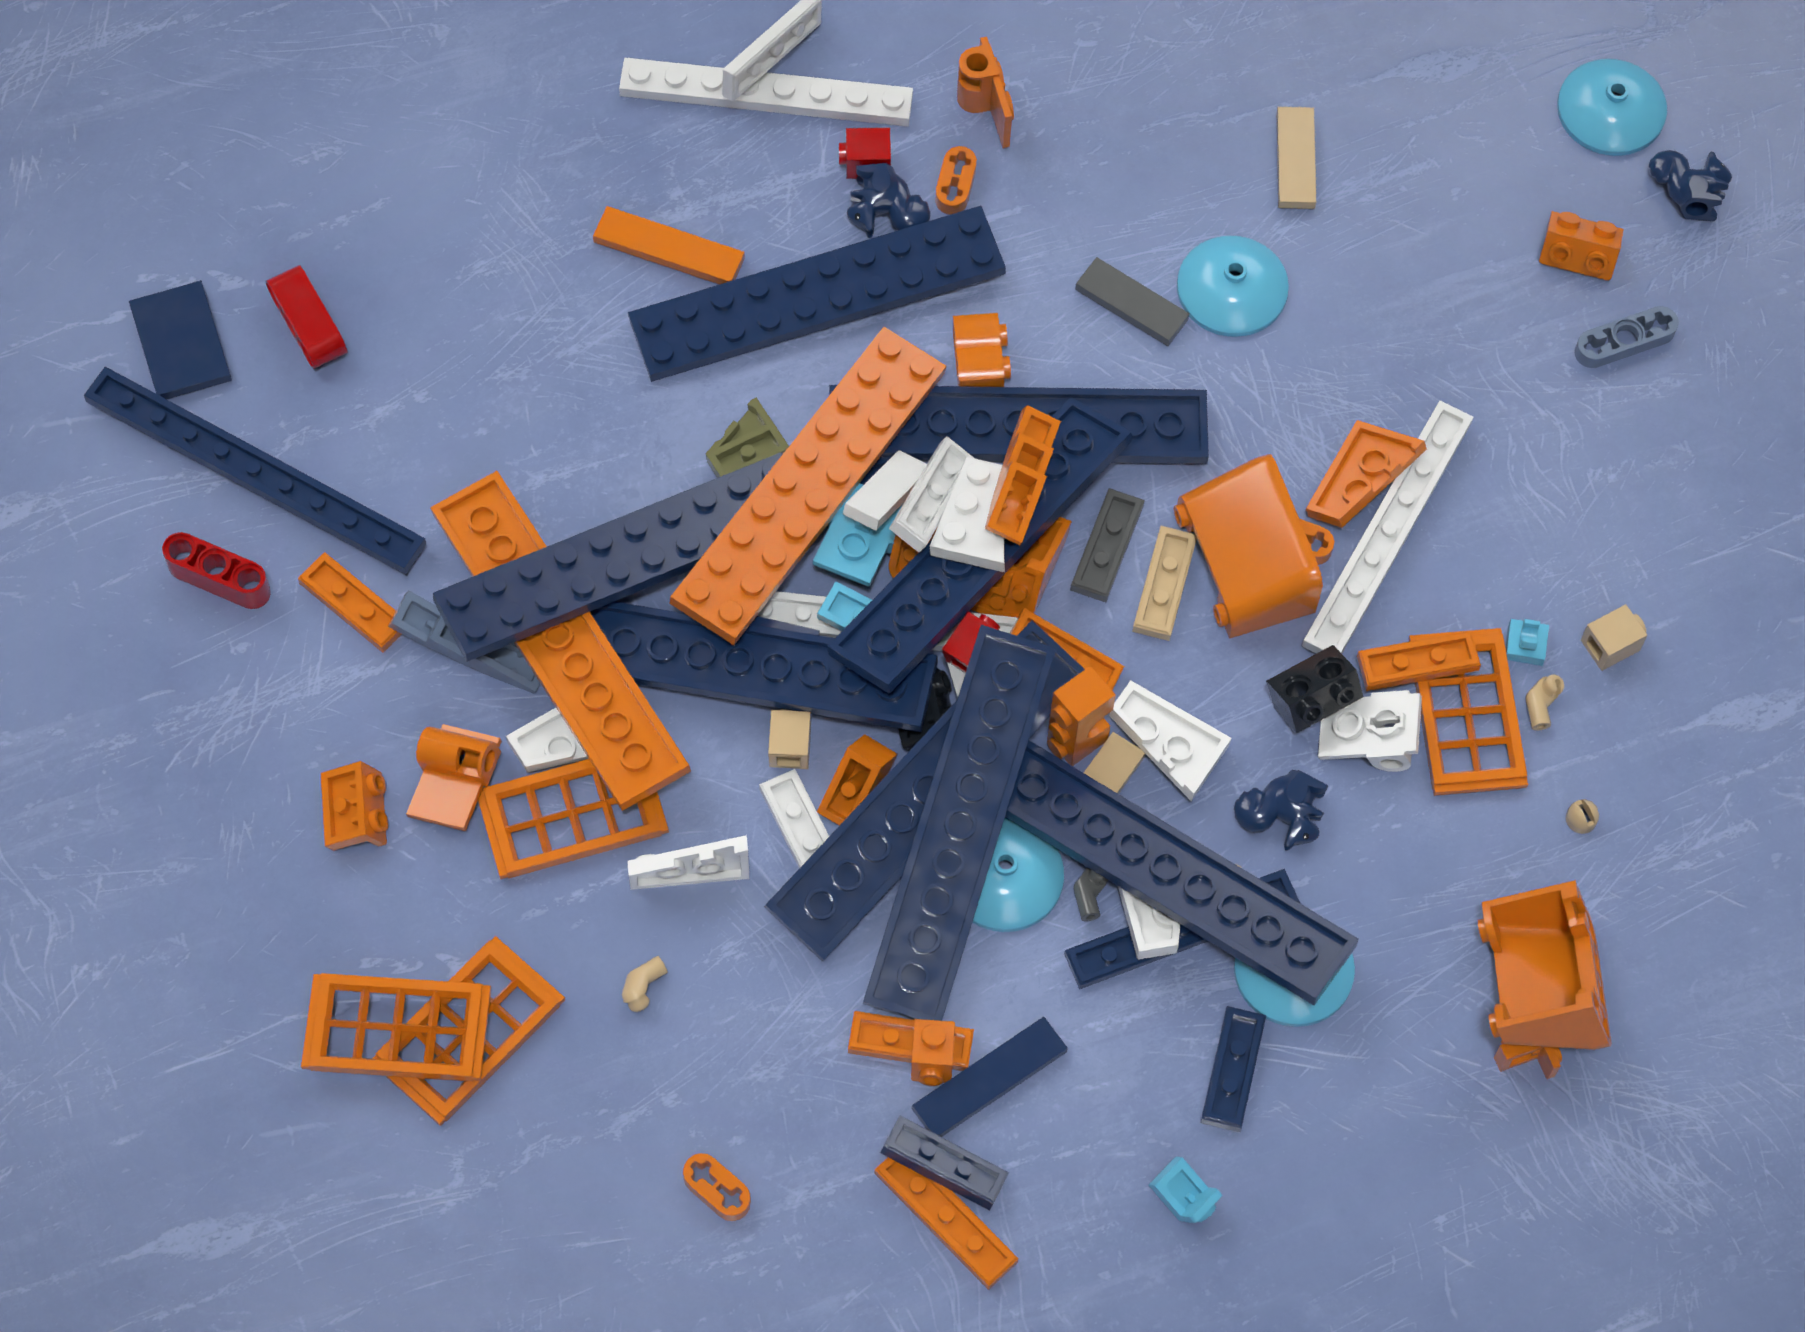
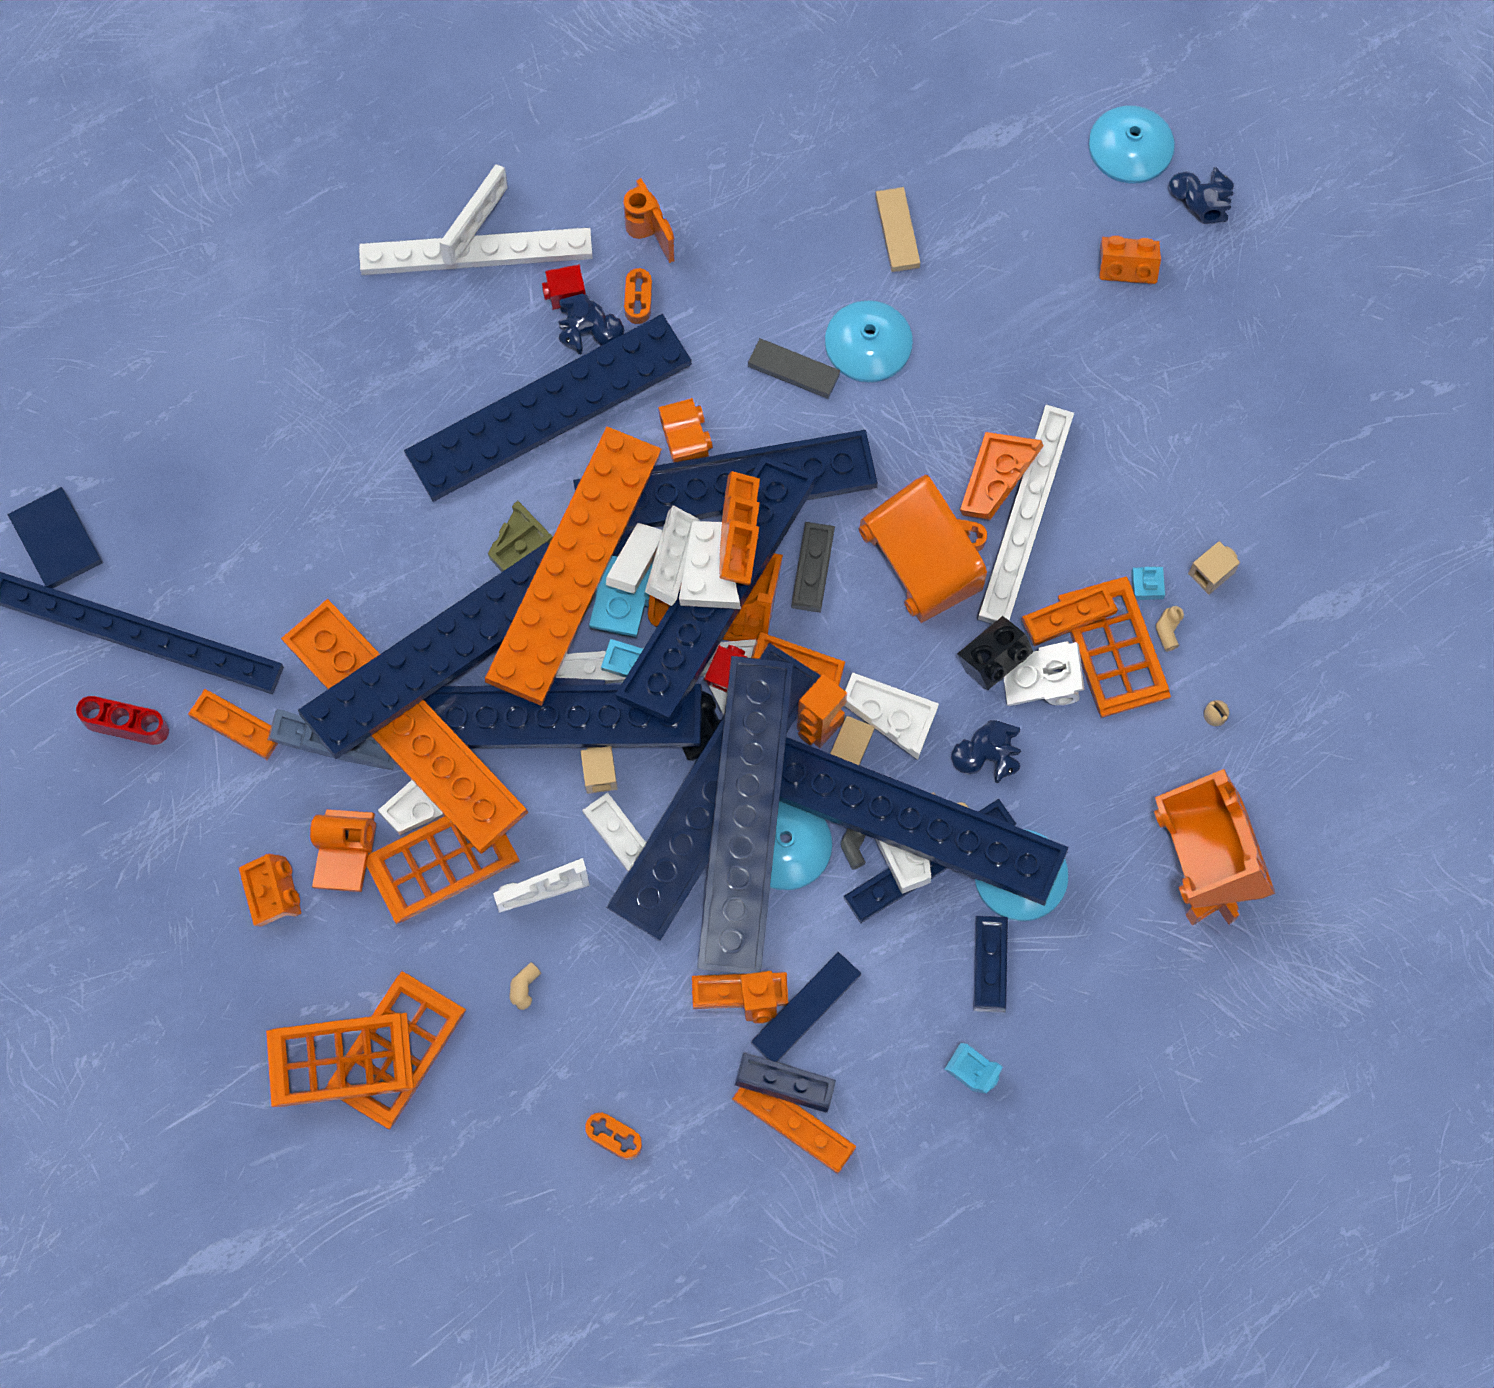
camera: 10 degrees left, 5 degrees up
red beam [265,265,348,369] -> none
orange tile [593,206,745,284] -> none
orange slope [817,734,898,826] -> none
tan tile [1132,526,1197,641] -> none
sand blue beam [1574,306,1679,368] -> none

